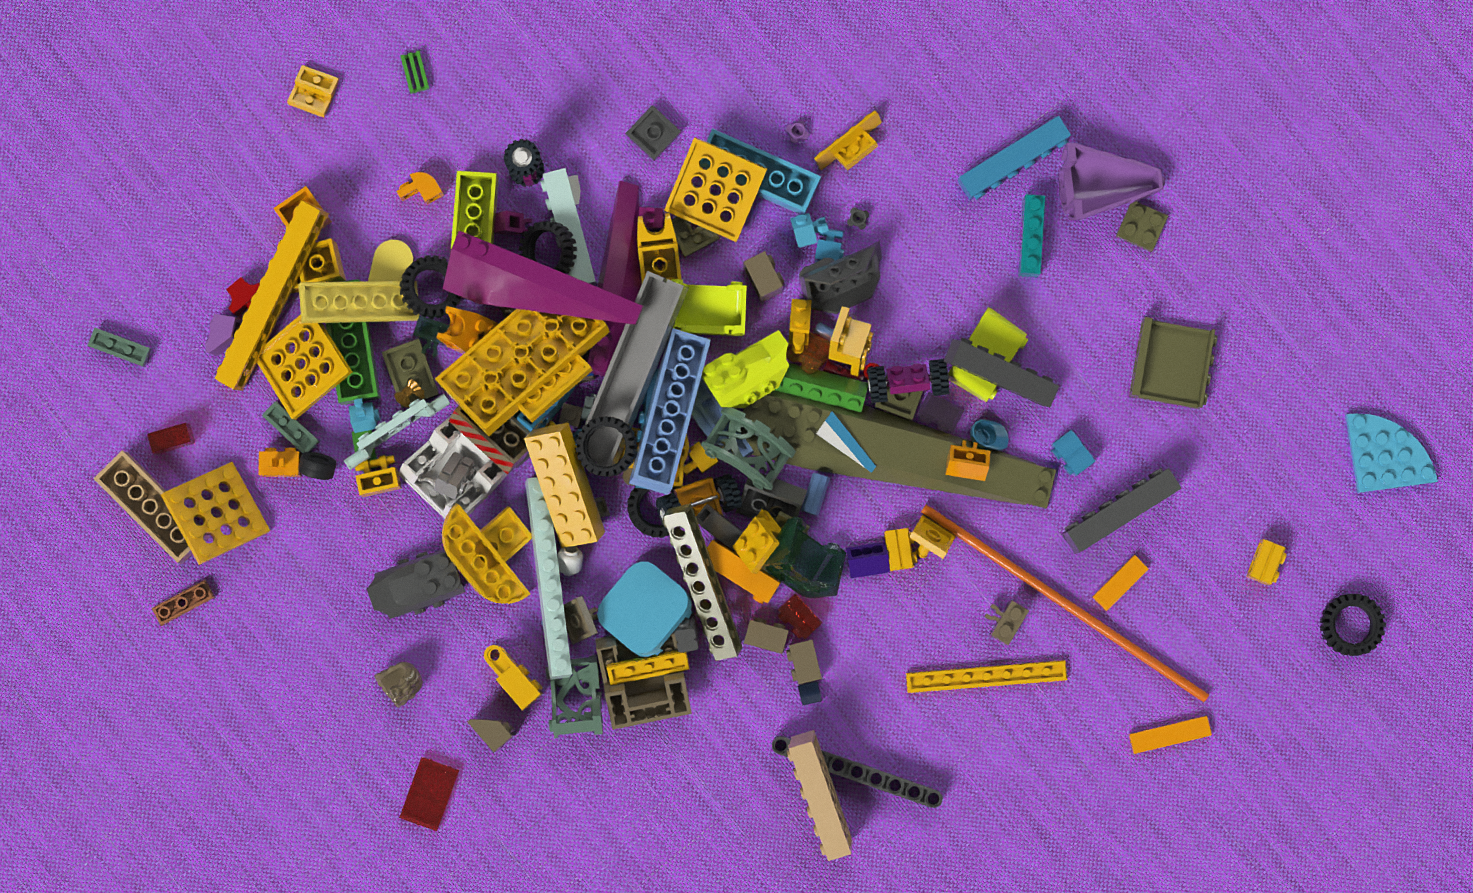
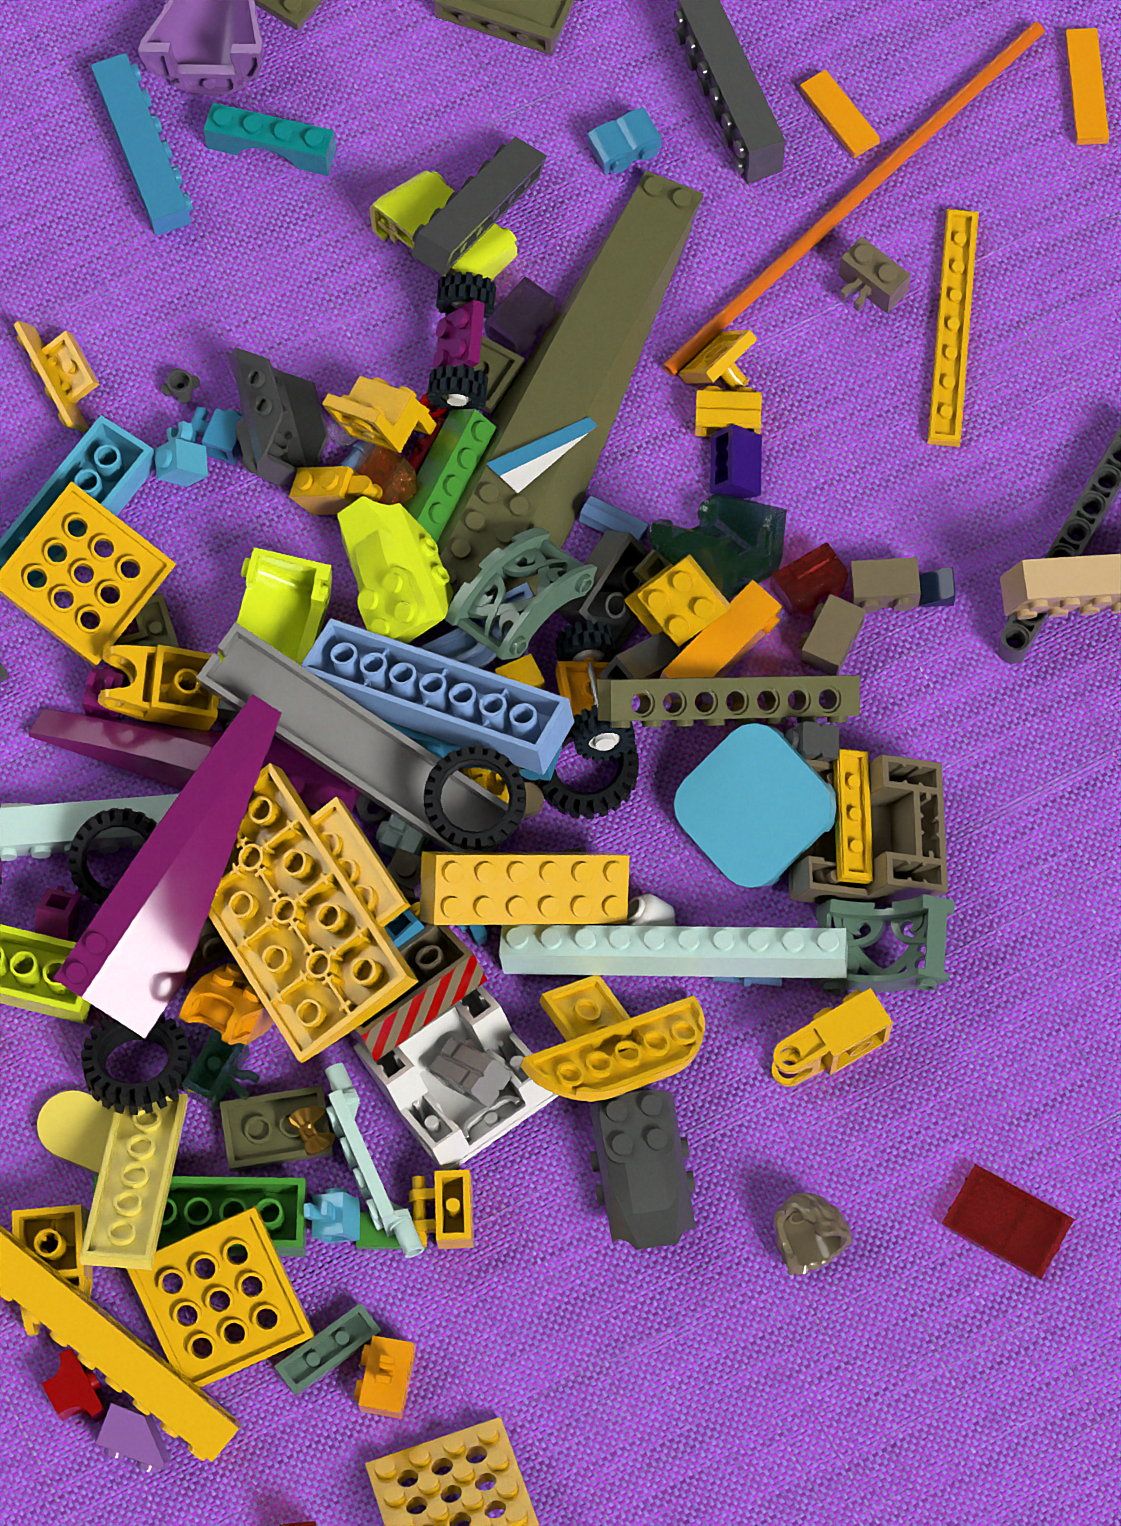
camera: 75 degrees left, 15 degrees down
black tyre [298,452,336,480] -> none
dark tan slope [467,718,515,752] -> none
dark tan tile [564,596,598,645] -> none
dark tan brick [743,251,784,303] -> none
medium lavender plate [786,121,809,143] -> none
light orange brick [945,440,990,481] -> none
dark azure cap [970,420,1009,450] -> none

